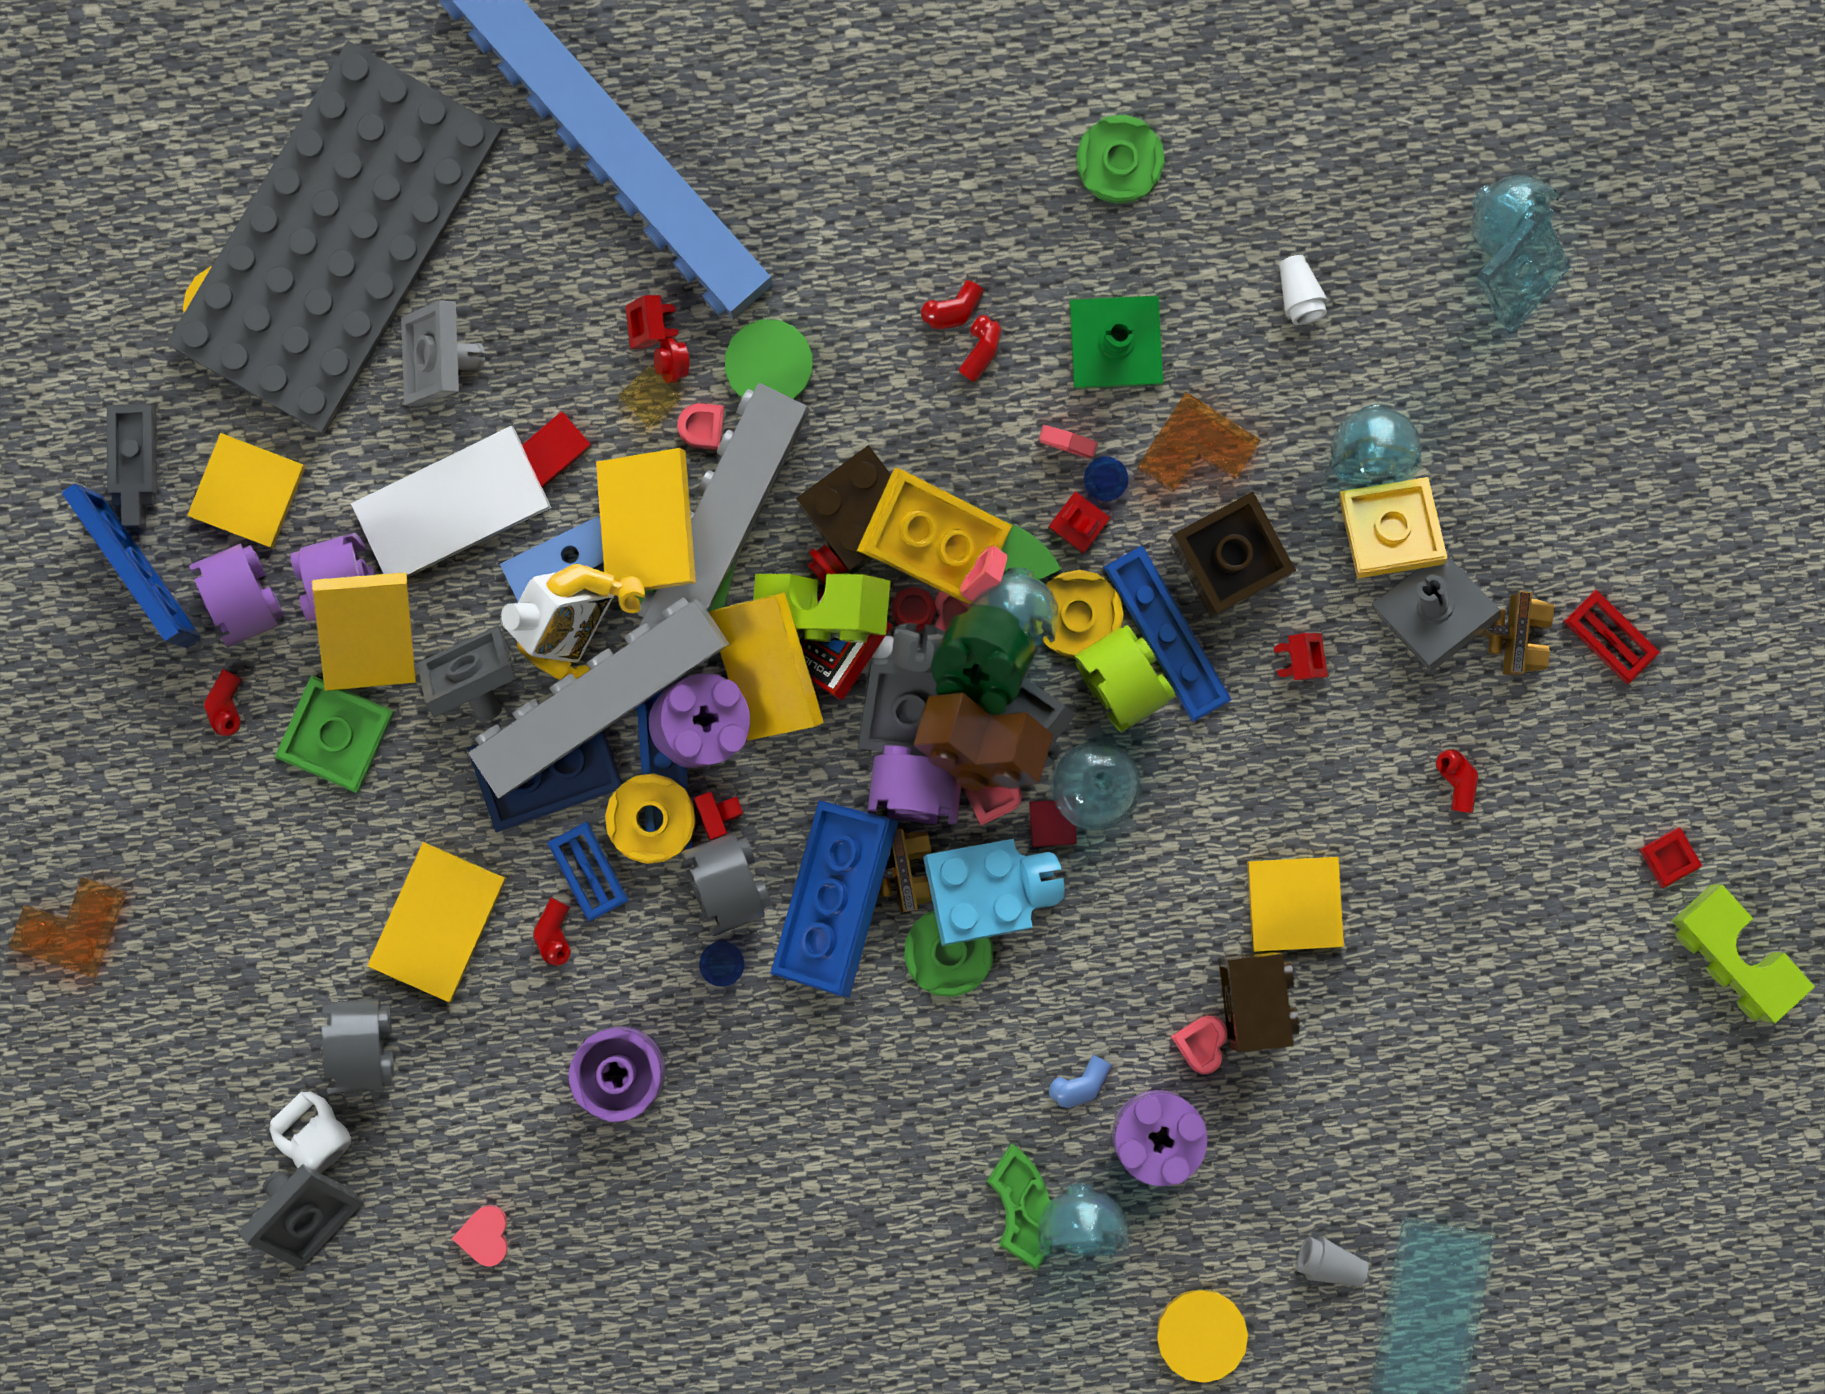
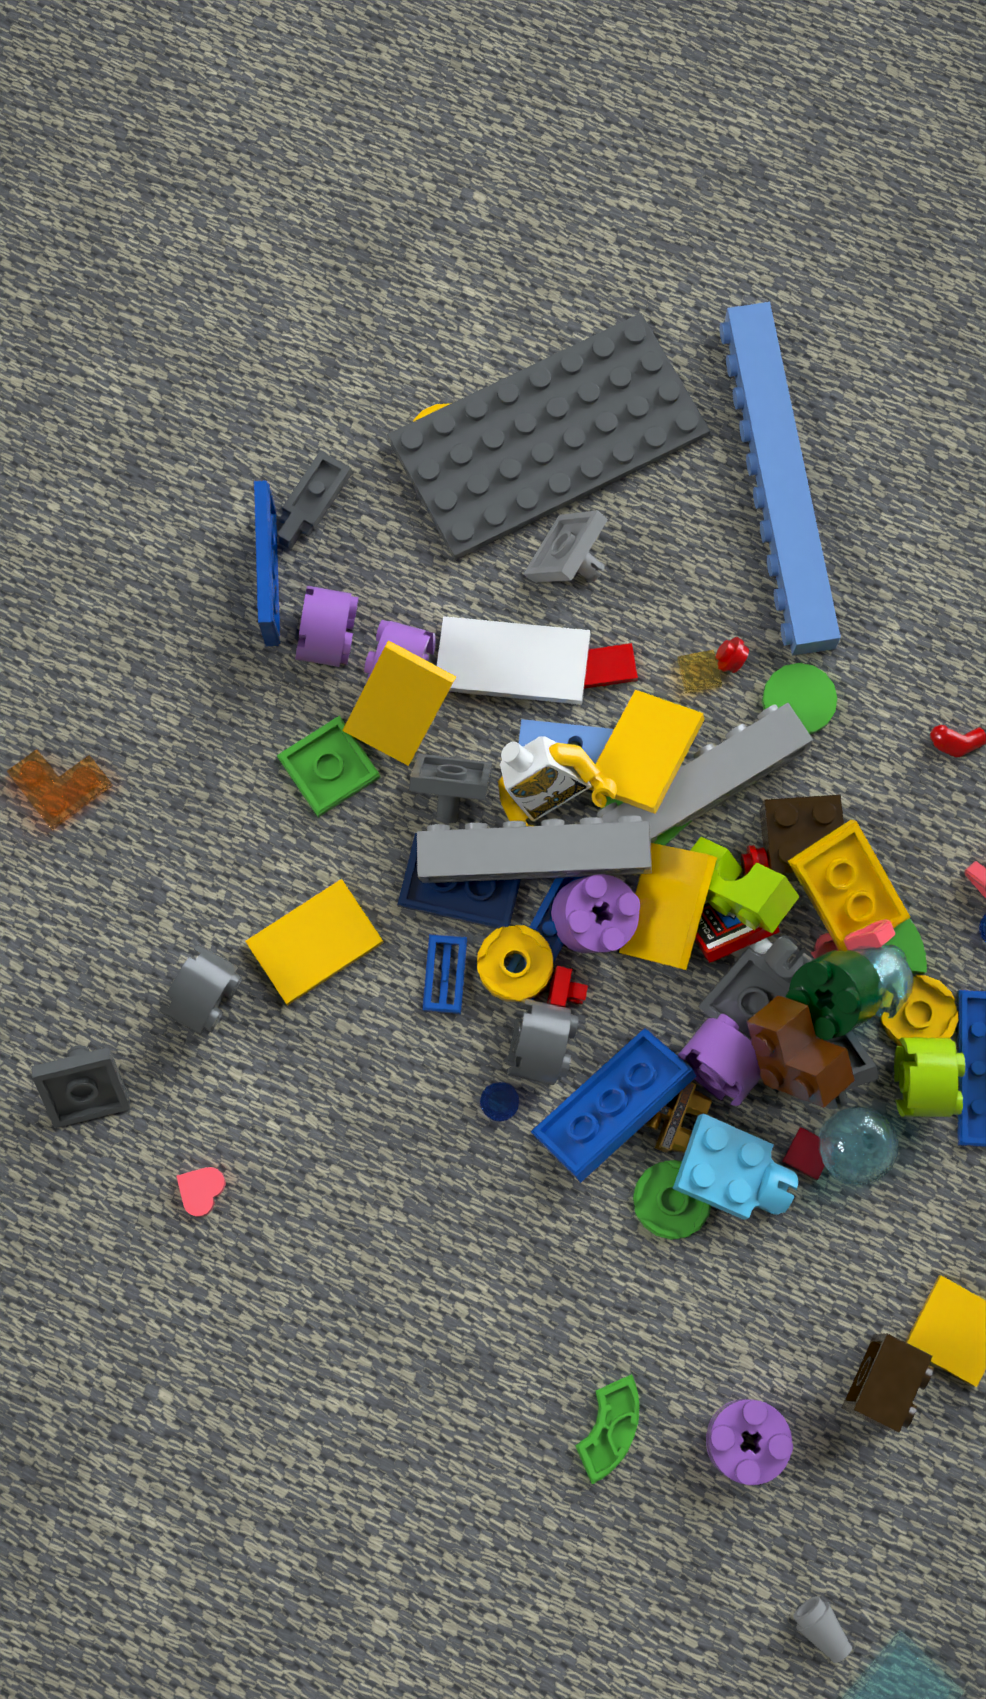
camera: 35 degrees right, 10 degrees down
yellow tile [187,433,306,549] -> none
red arm [204,669,243,736] -> none
white piece [270,1091,351,1173] -> none
red arm [533,897,571,966] -> none
medium lavender brick [569,1026,665,1122] -> none
red tile [625,295,679,349] -> none
coral tile [677,403,725,451] -> none
red plate [891,587,936,632] -> none
red arm [958,315,1002,382] -> none
coral tile [964,786,1022,826] -> none
clear light blue cylinder [1038,1183,1129,1258] -> none
red tile [1048,491,1111,554] -> none
medium blue arm [1049,1055,1112,1108] -> none
yellow tile [1156,1289,1248,1383] -> none
coral tile [1171,1015,1227,1074] -> none

